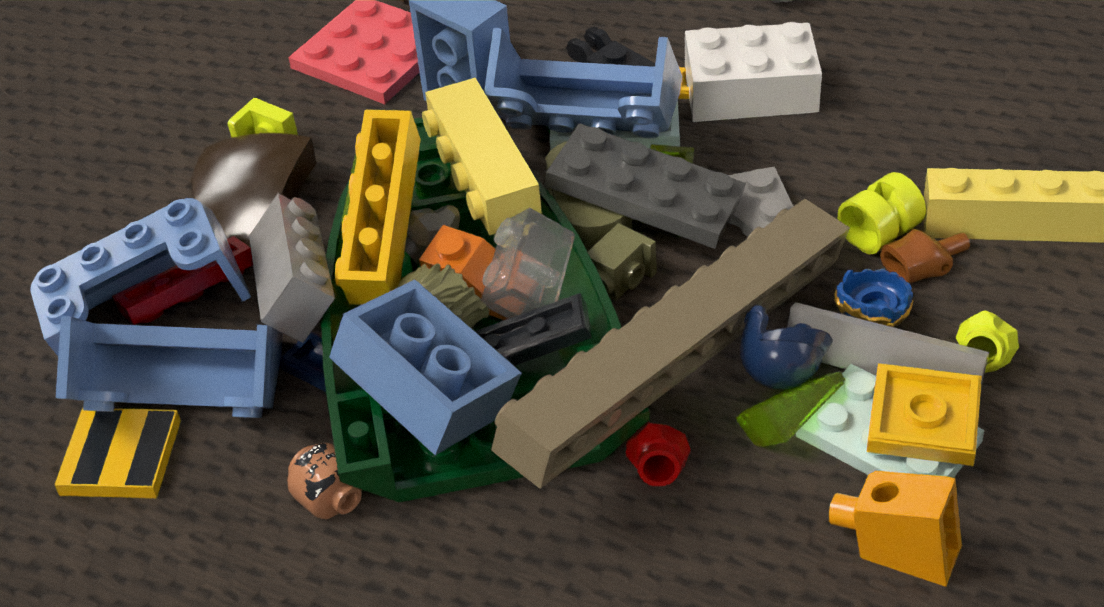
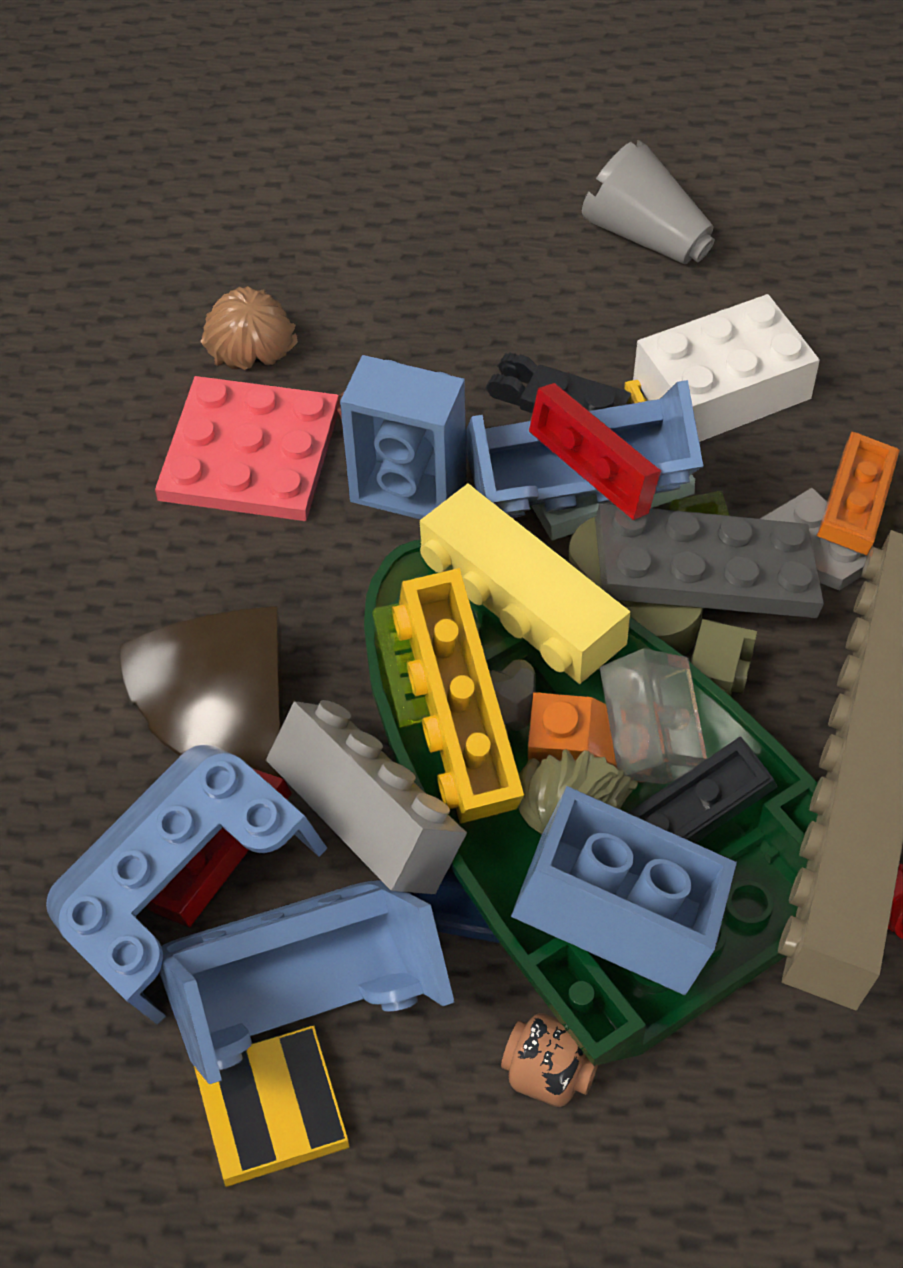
camera: 25 degrees left, 10 degrees up
neon yellow bracket [228,98,298,138] -> none
none -> red plate [529,383,661,520]
none -> orange tile [817,432,900,555]

